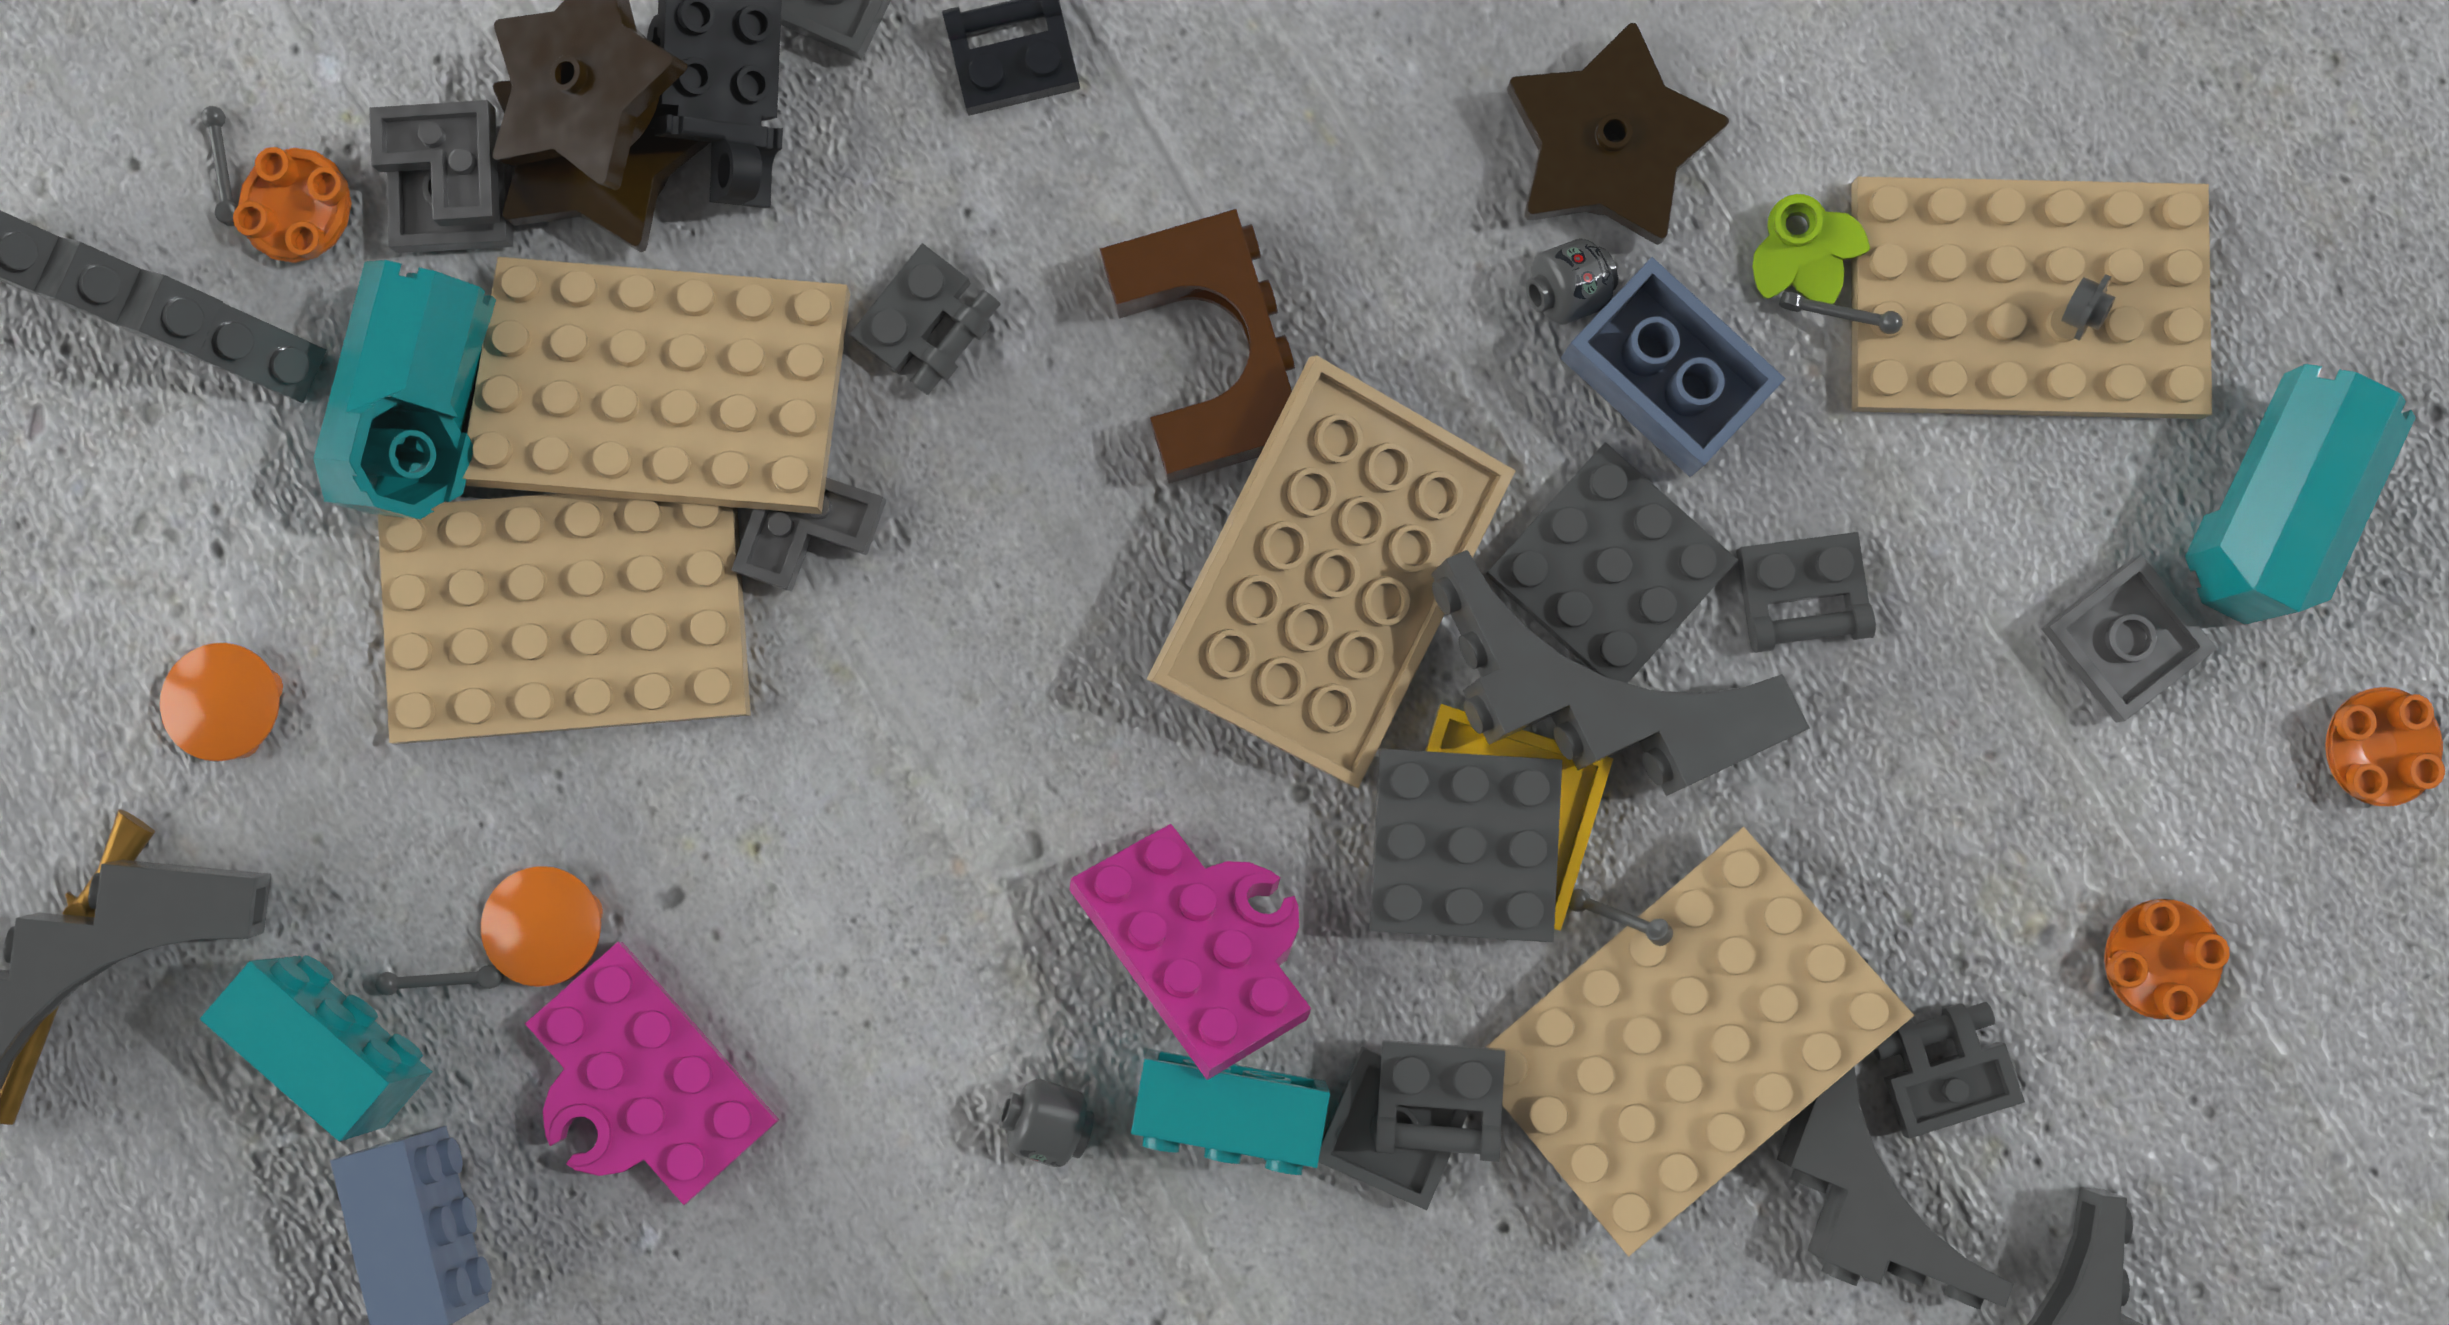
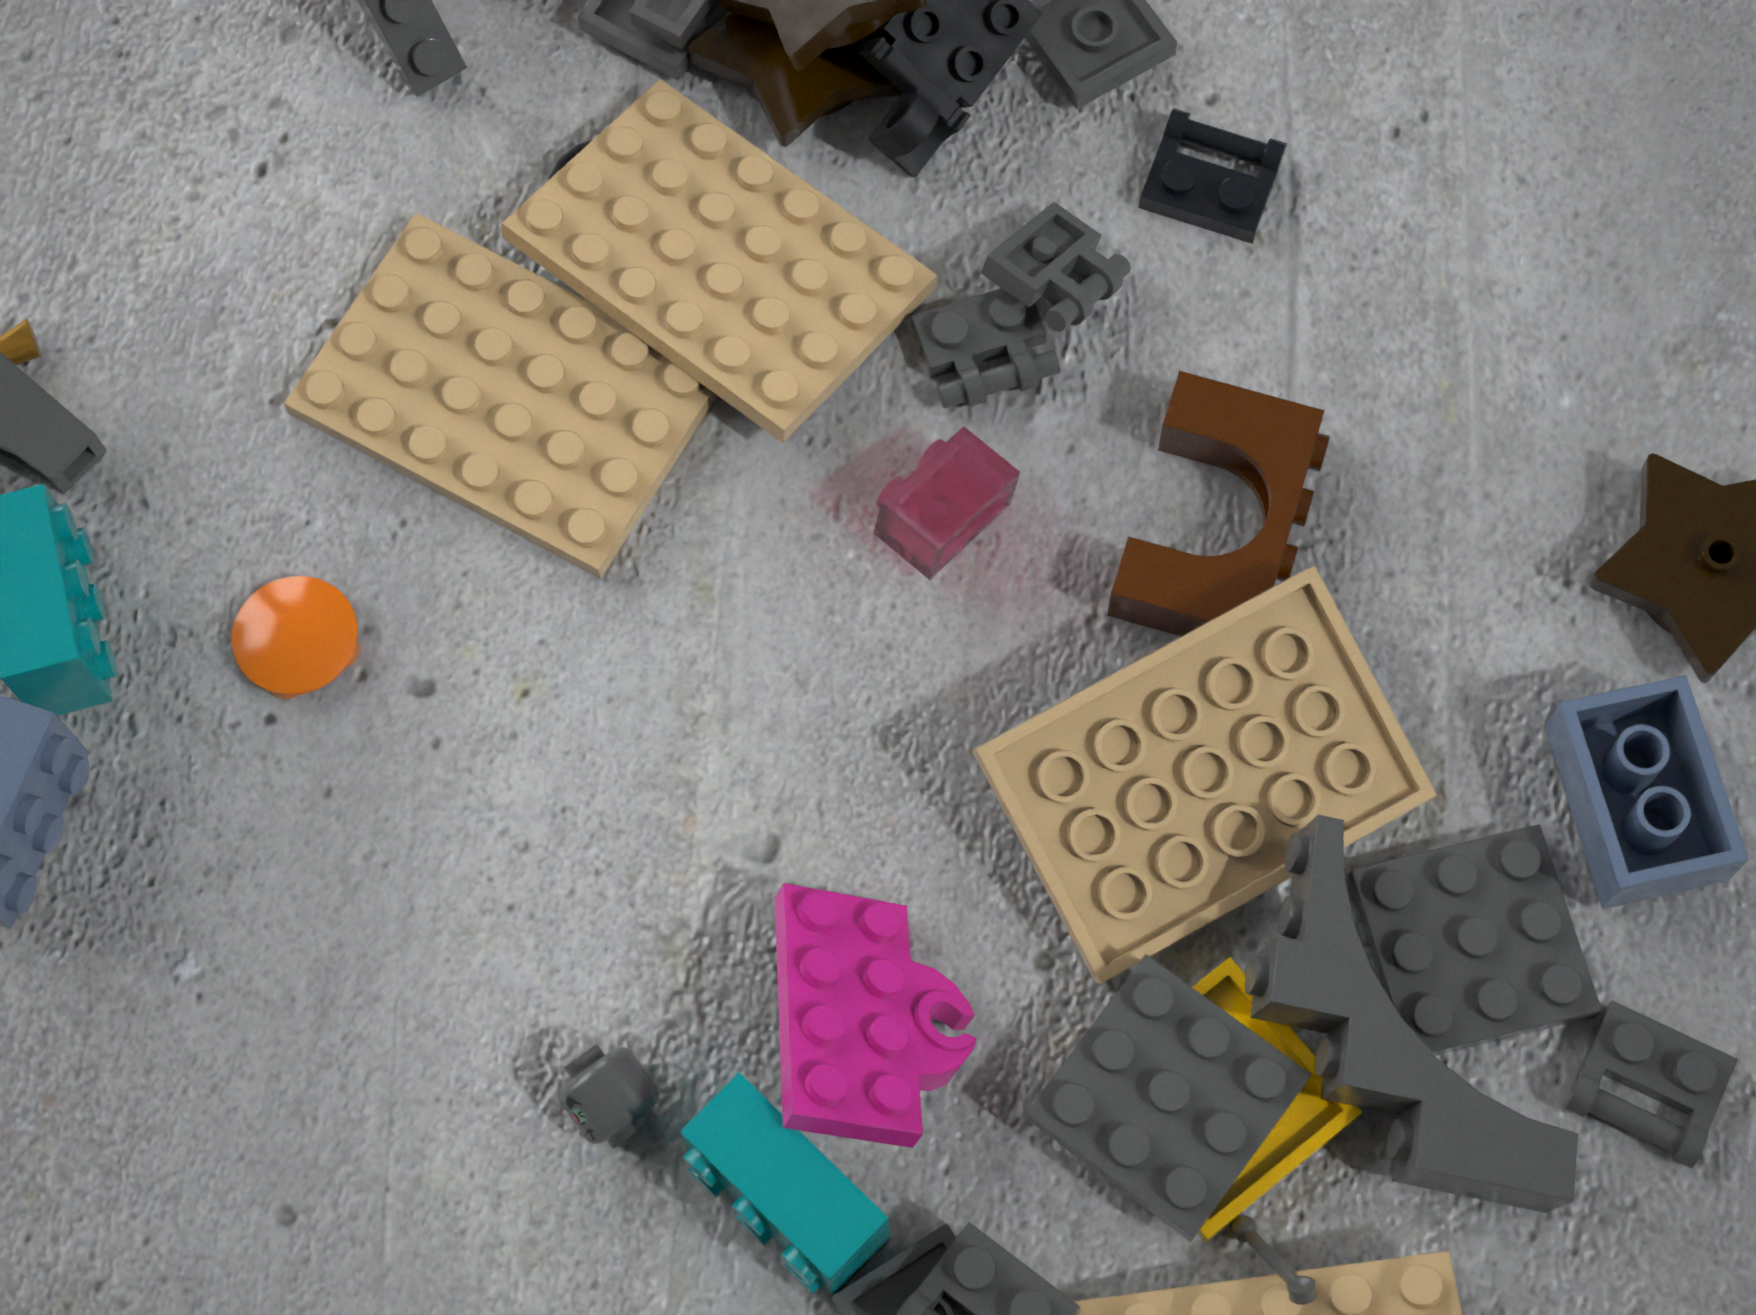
camera: 35 degrees right, 15 degrees down
orange dish [160,643,283,761] -> none
teal brick [313,260,496,520] -> none
dark grey hinge [375,964,504,996] -> none
dark pink plate [525,942,779,1205] -> none
flat silver plate [732,477,887,592] -> none
dark grey head [1526,238,1618,325] -> none
none -> clear pink brick [874,426,1020,580]
none -> dark grey plate [981,202,1131,332]

